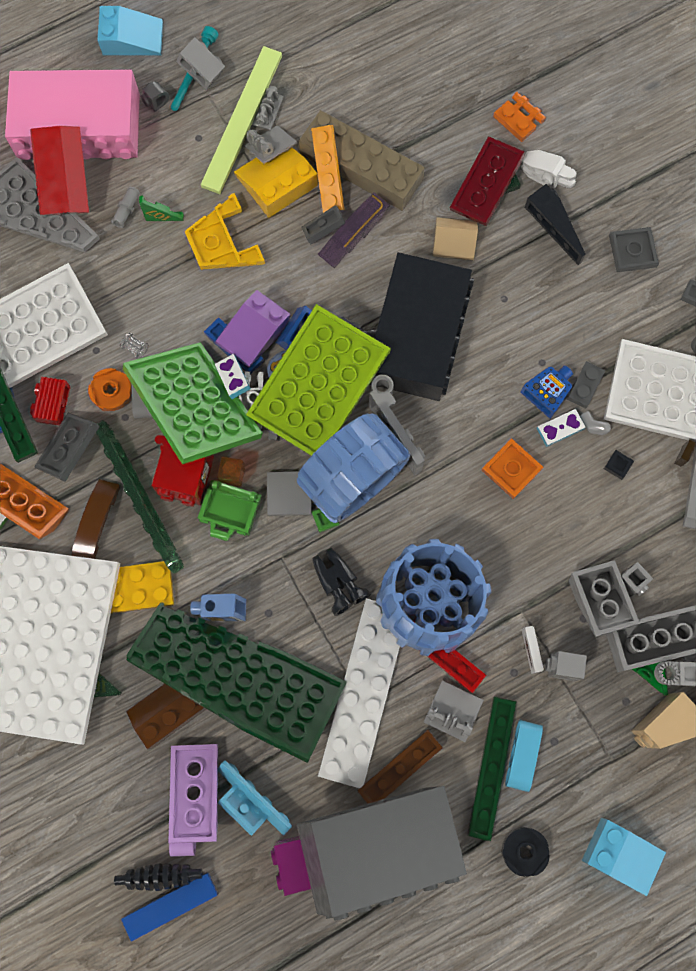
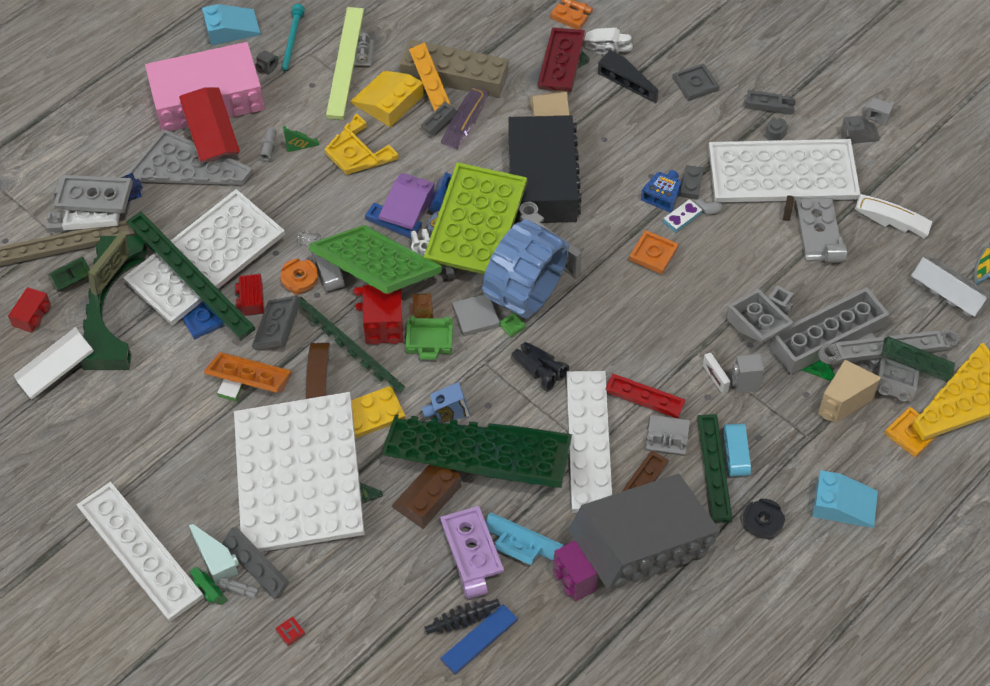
camera: 15 degrees left, 20 degrees down
light grey brick [176,37,225,90] -> none
tile [215,354,251,399] -> none
light grey hinge [244,125,297,164] -> none
medium blue wheel [376,539,491,656] -> none
black tile [603,450,634,480] -> none

